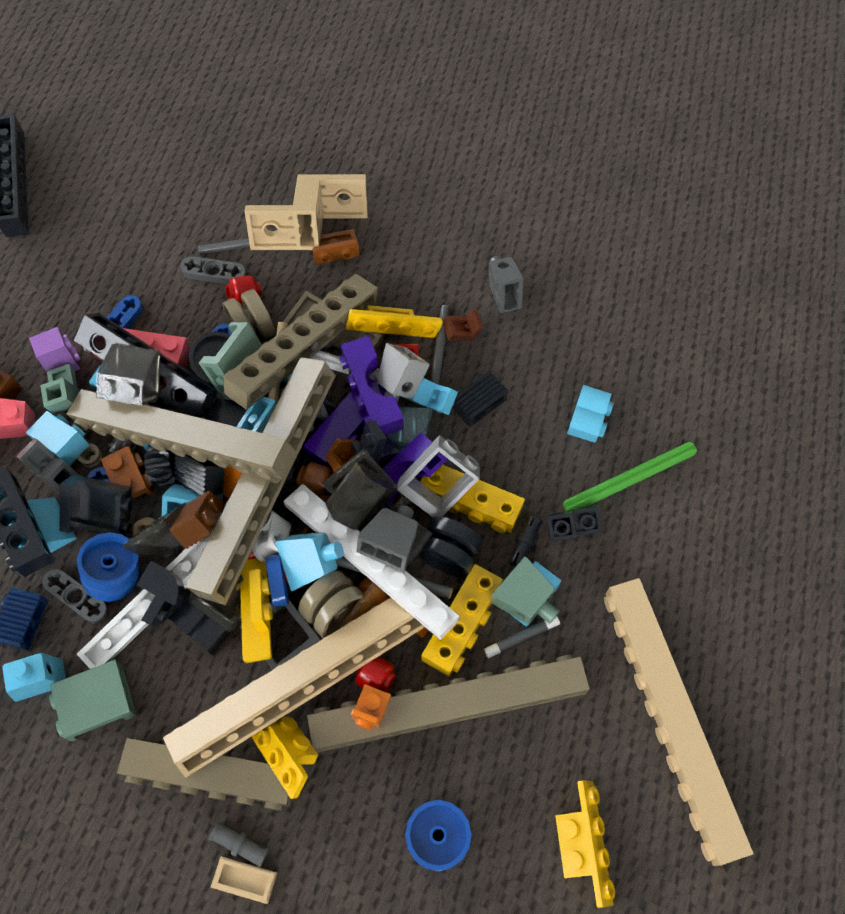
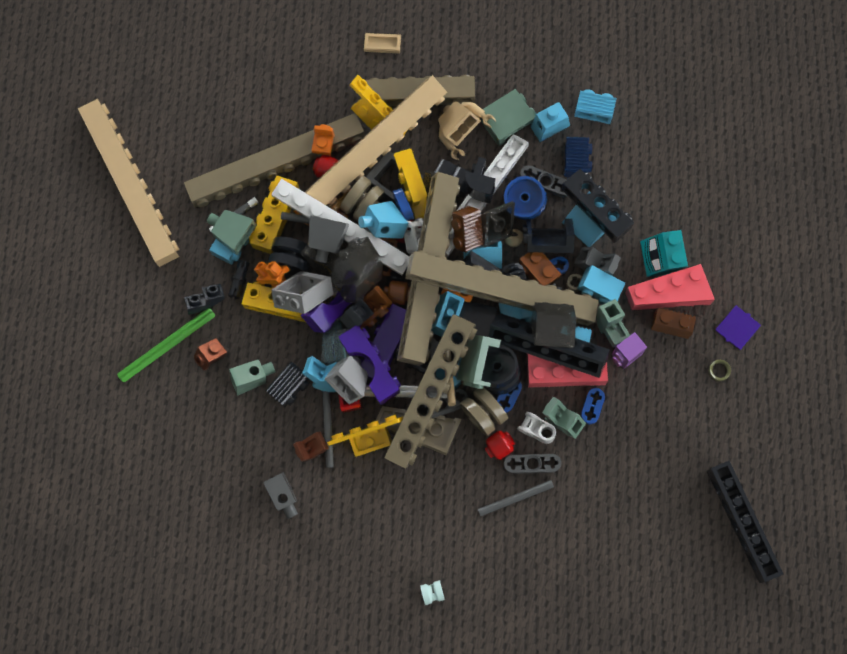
camera: 175 degrees right, 10 degrees up
dark grey pin [209,822,270,867] -> none
tan bracket [244,174,368,250] -> none
dark orange bracket [312,229,360,265] -> none
blue wheel [405,800,471,872] -> none
yellow bracket [555,780,615,908] -> none
medium azure brick [567,385,614,443] -> none
none -> copper bracket [194,338,227,371]
none -> sand green torso [229,360,275,396]
none -> orange hips [254,261,290,288]
none -> light aqua wheel [420,580,445,605]
none -> tan torso [438,101,496,160]
none -> white piece [517,412,556,444]
none -> sand green brick [542,397,586,439]

